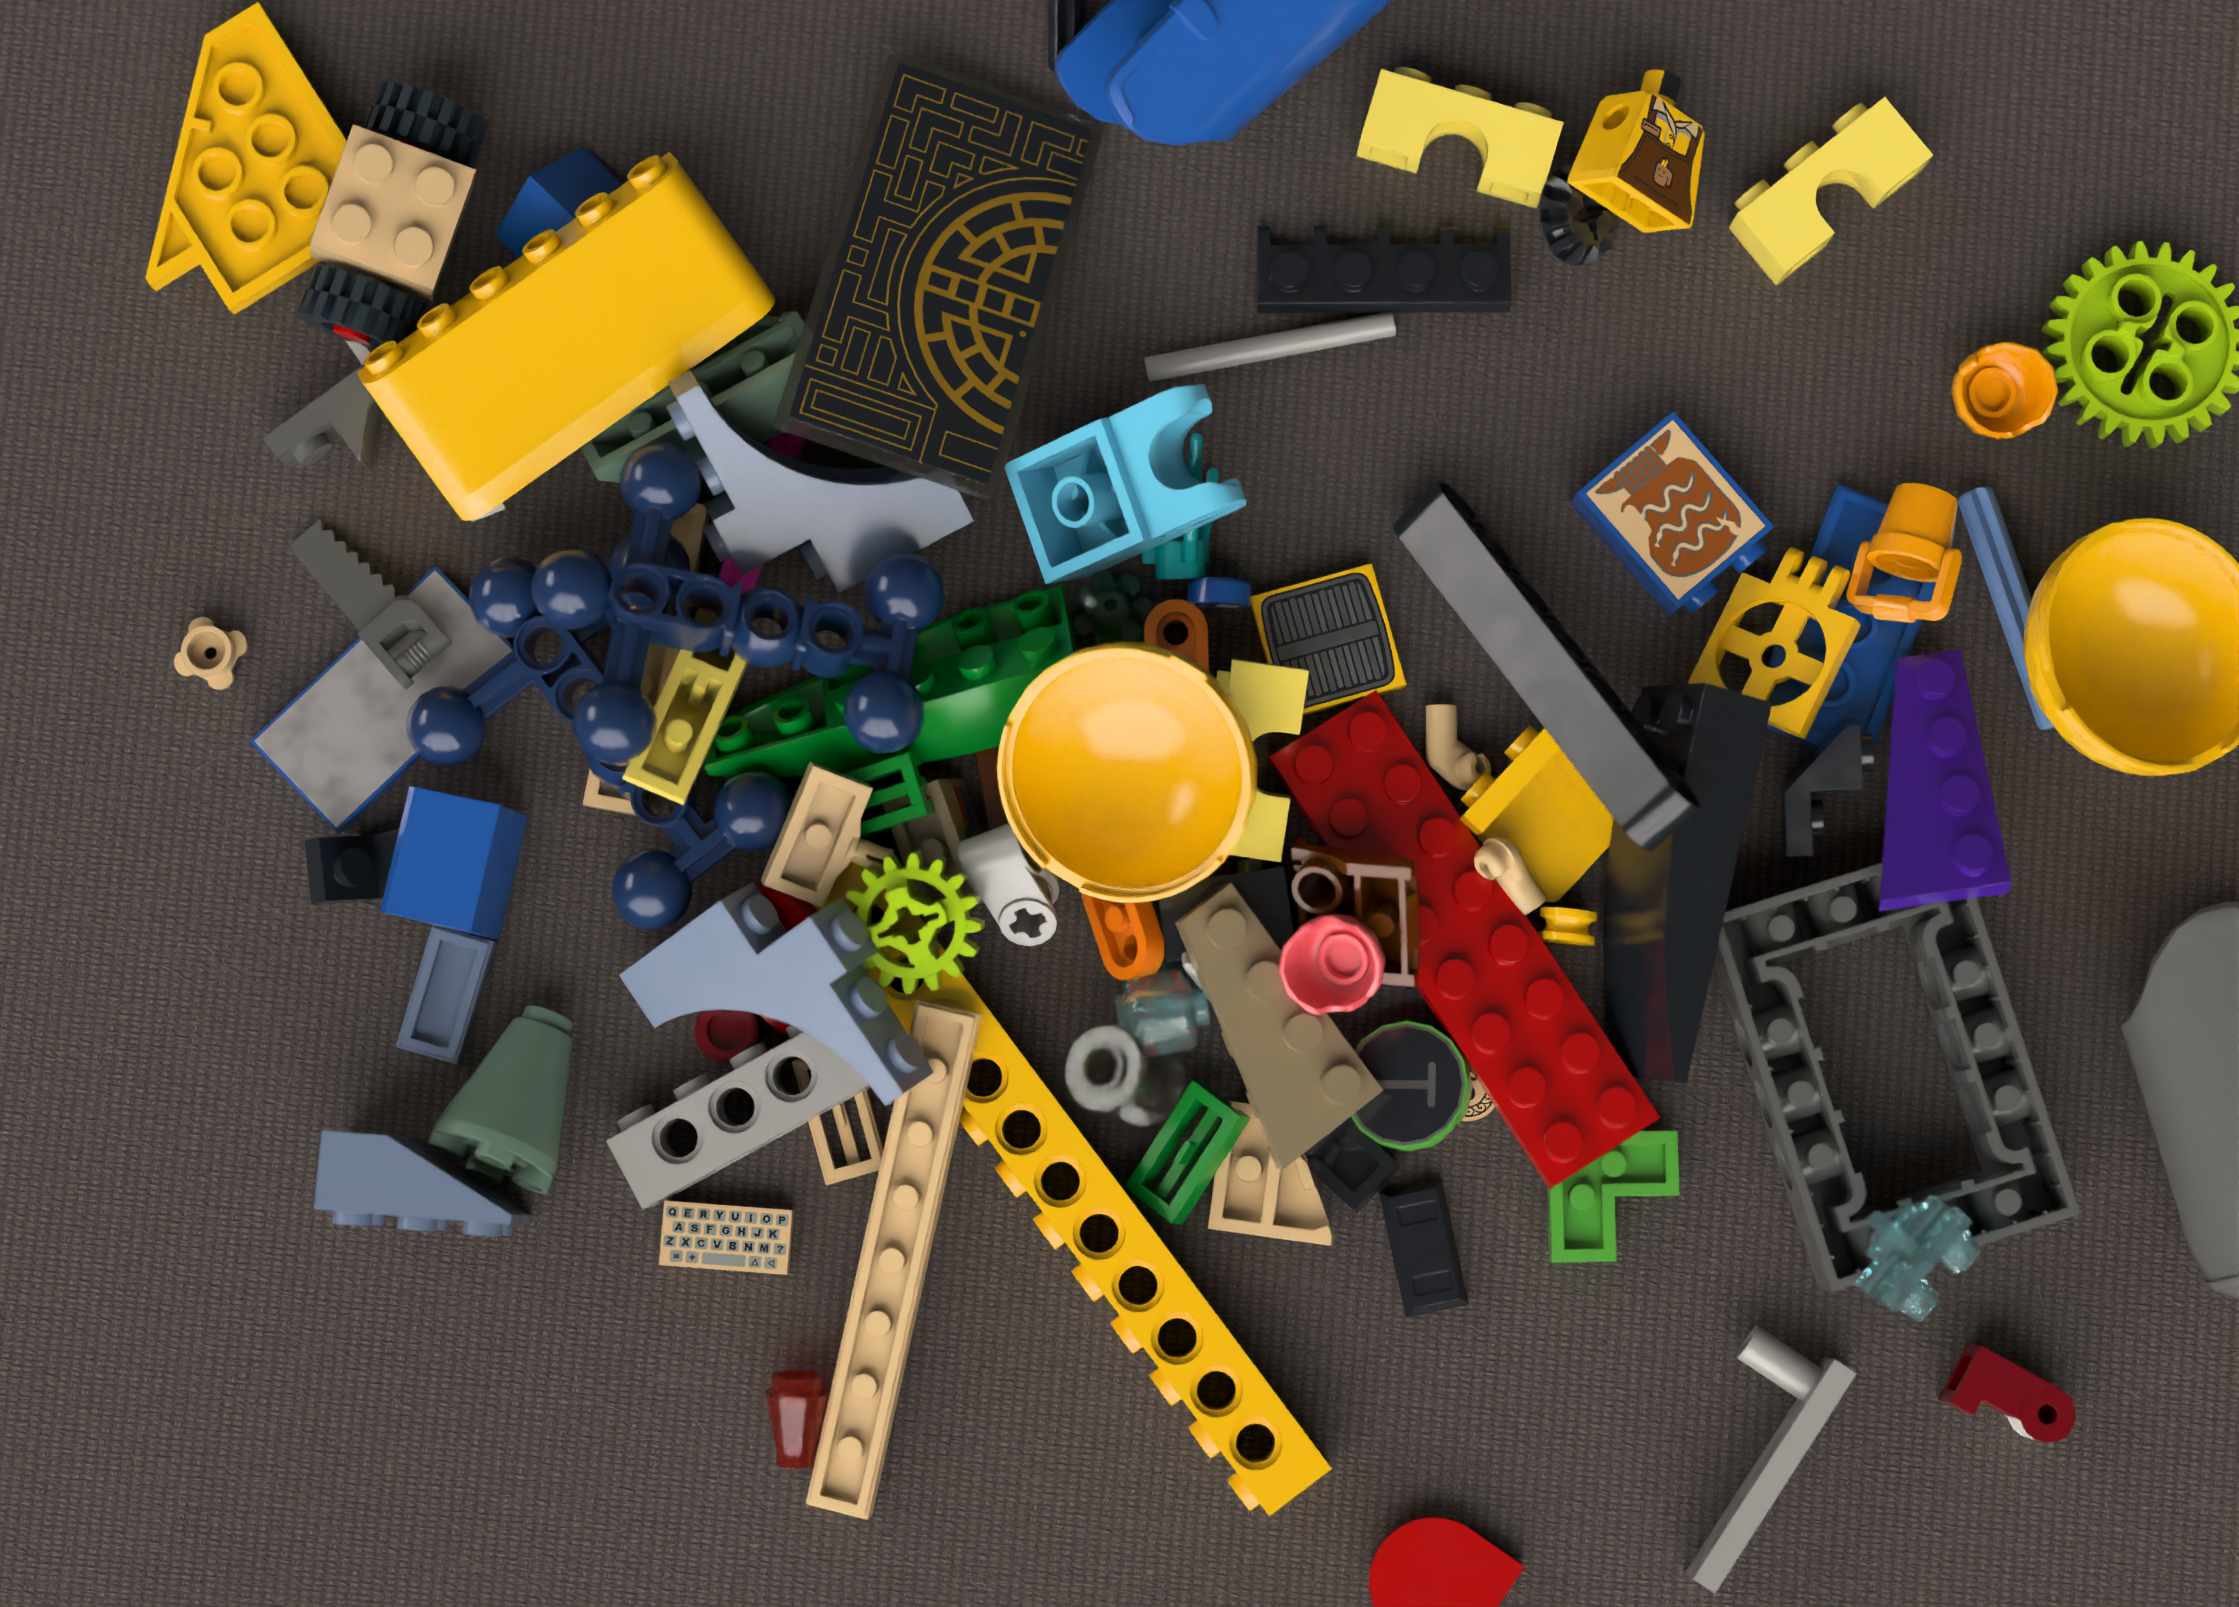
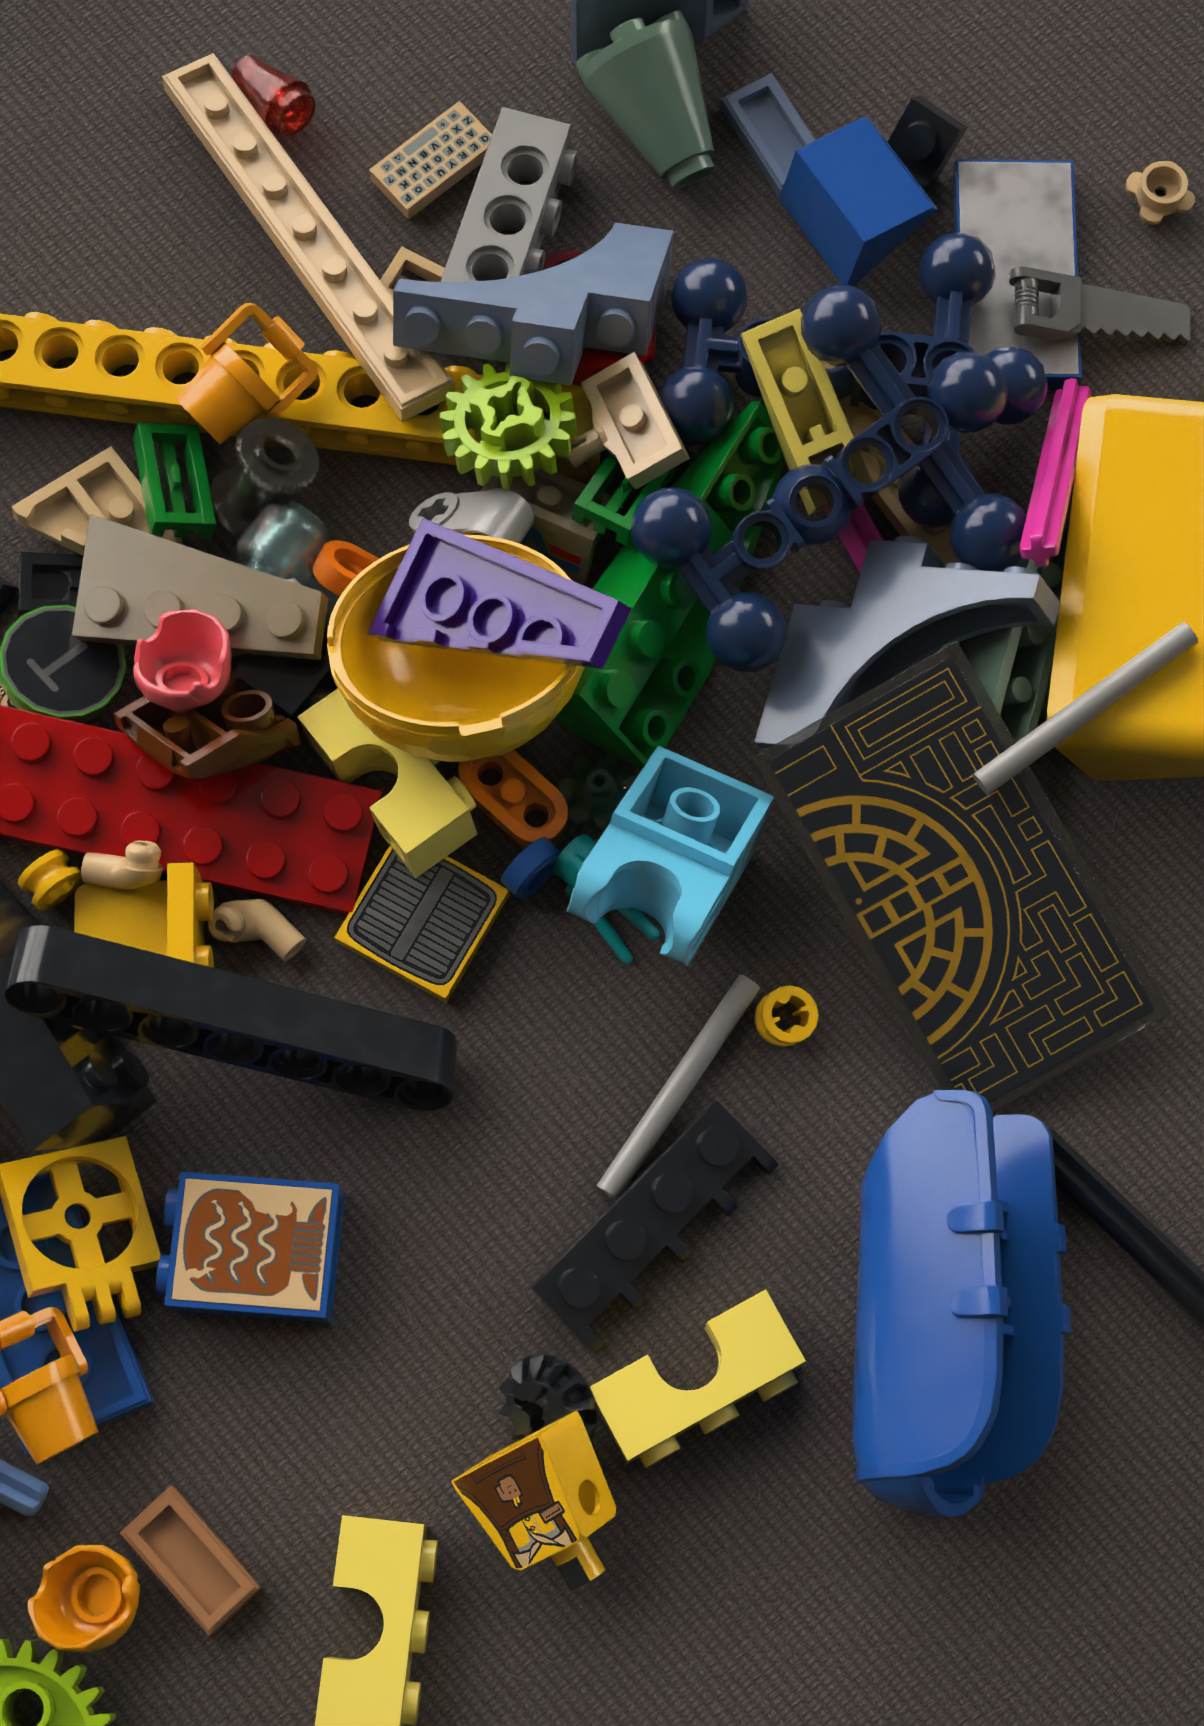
camera: 130 degrees right, 10 degrees down
none -> medium nougat tile [120,1485,263,1636]
none -> light orange piece [176,303,317,444]
none -> wing [367,518,632,669]
none -> yellow bush [754,985,819,1047]
none -> light grey bar [973,622,1198,795]
none -> dark pink axle [1020,378,1091,567]

